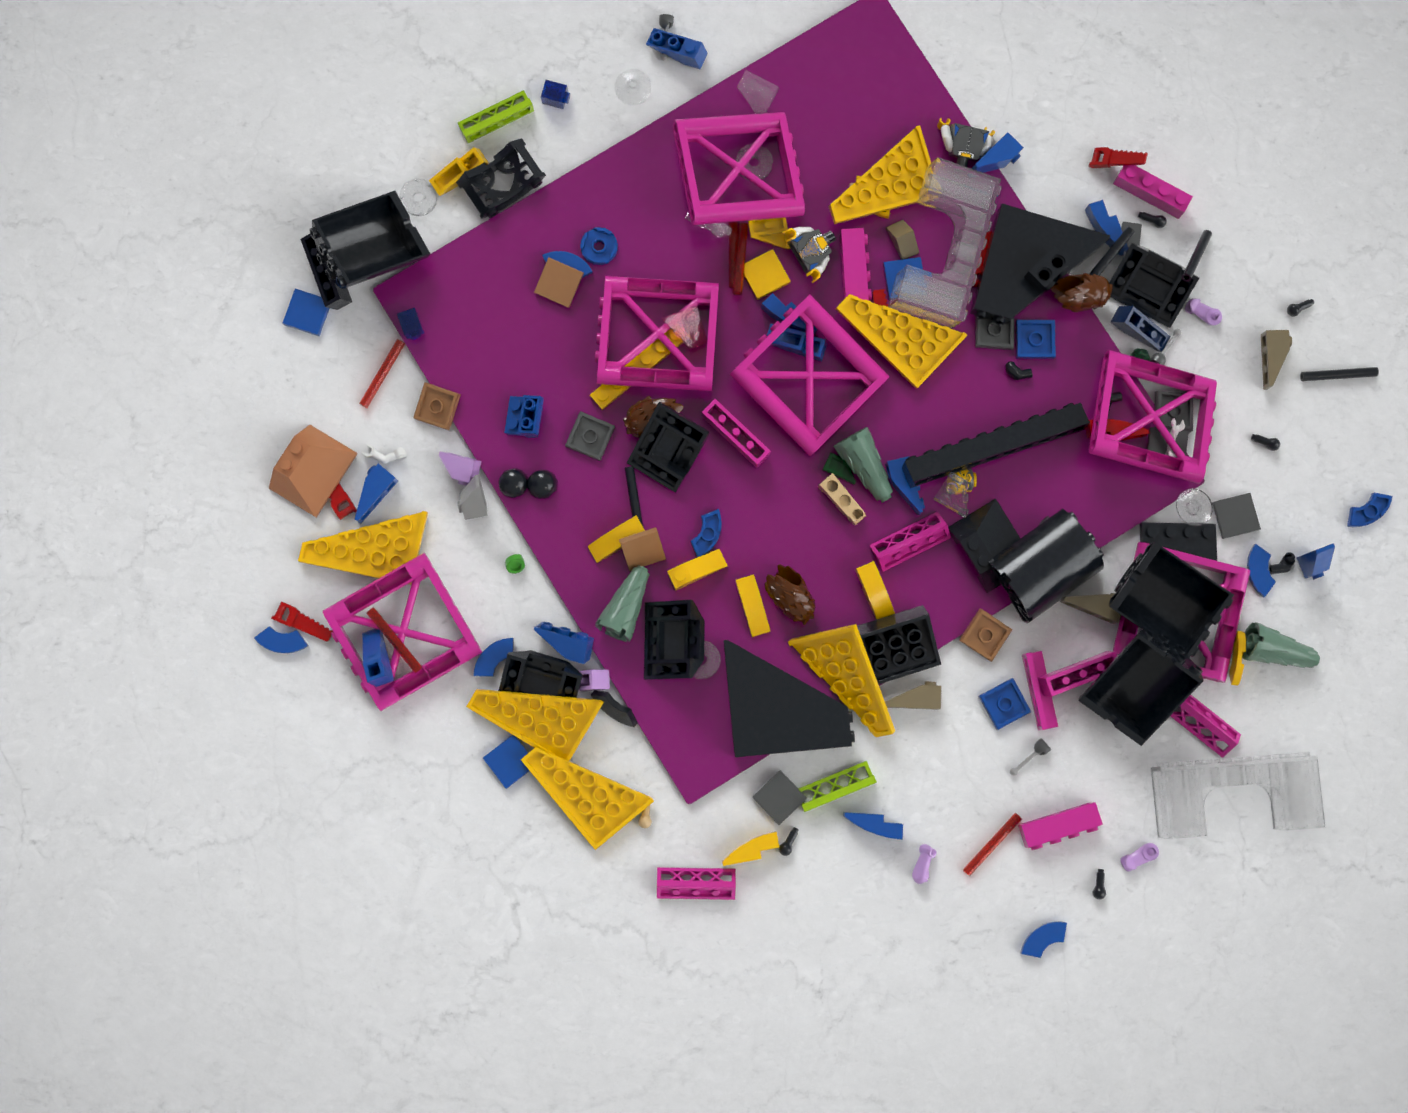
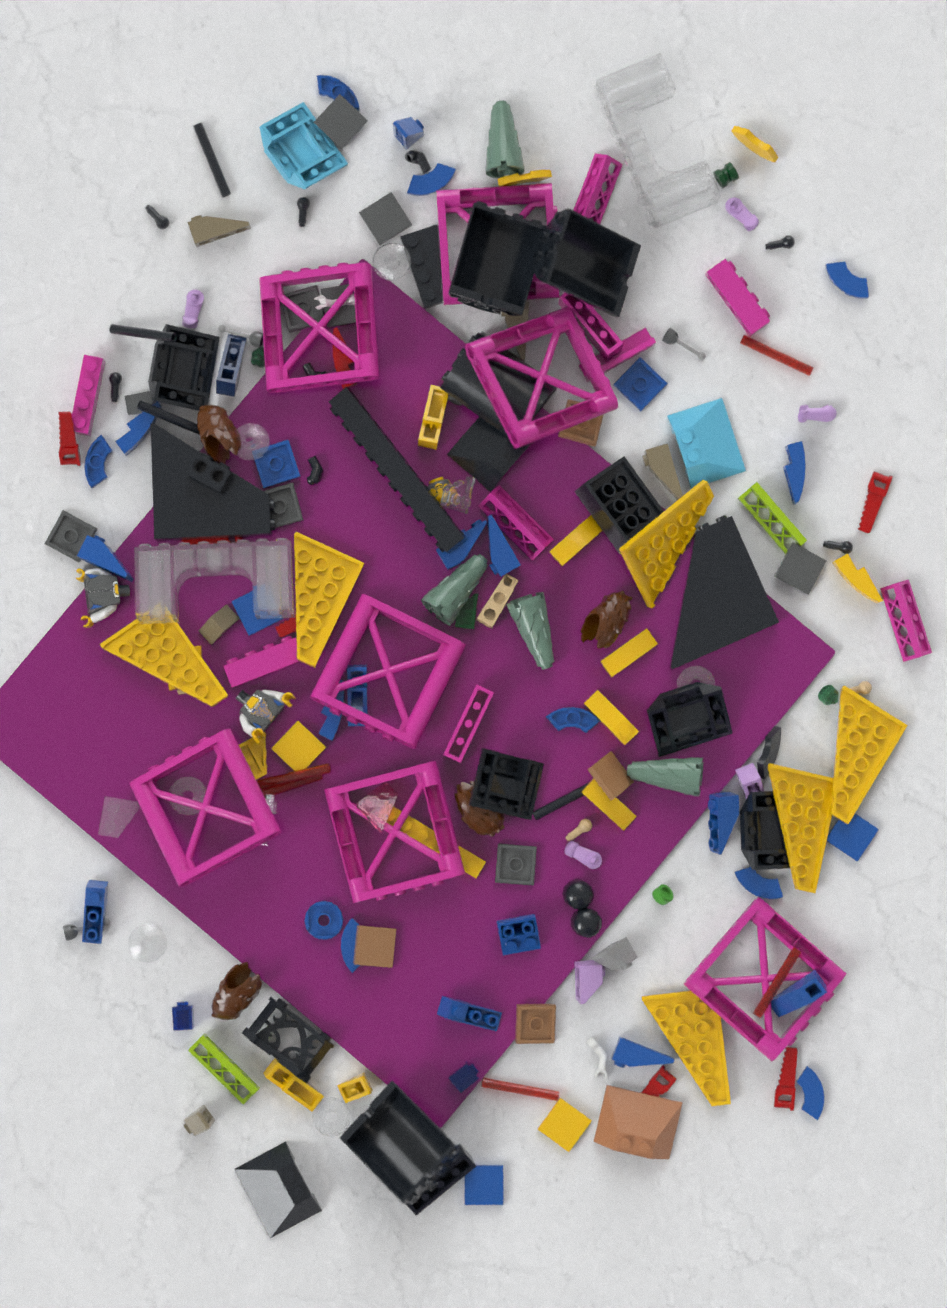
camera: 110 degrees left, 5 degrees up
none -> dark grey tile [44,510,97,562]
none -> blue tile [84,435,113,488]
none -> dark tan slope [184,1105,215,1136]
none -> reddish brown head [211,962,262,1020]
none -> slope [234,1141,322,1238]
none -> clear dish [237,423,270,460]
none -> medium azure slope [259,102,348,190]
none -> dark grey tile [314,94,368,149]
none -> yellow slope [337,1073,373,1103]
none -> yellow slope [418,385,449,450]
none -> blue slope [437,996,502,1031]
none -> dark pink piece [465,307,618,448]
none -> blue slope [487,514,521,577]
none -> sand green cone [506,592,555,670]
none -> yellow tile [537,1097,592,1152]
none -> lavender piece [564,841,602,869]
none -> tan piece [566,819,592,841]
none -> medium azure slope [667,398,746,489]
none -> dark green wheel [713,162,739,189]
none -> yellow tile [731,126,779,163]
none -> clear green tile [818,685,839,705]
none -> red piece [858,471,893,533]

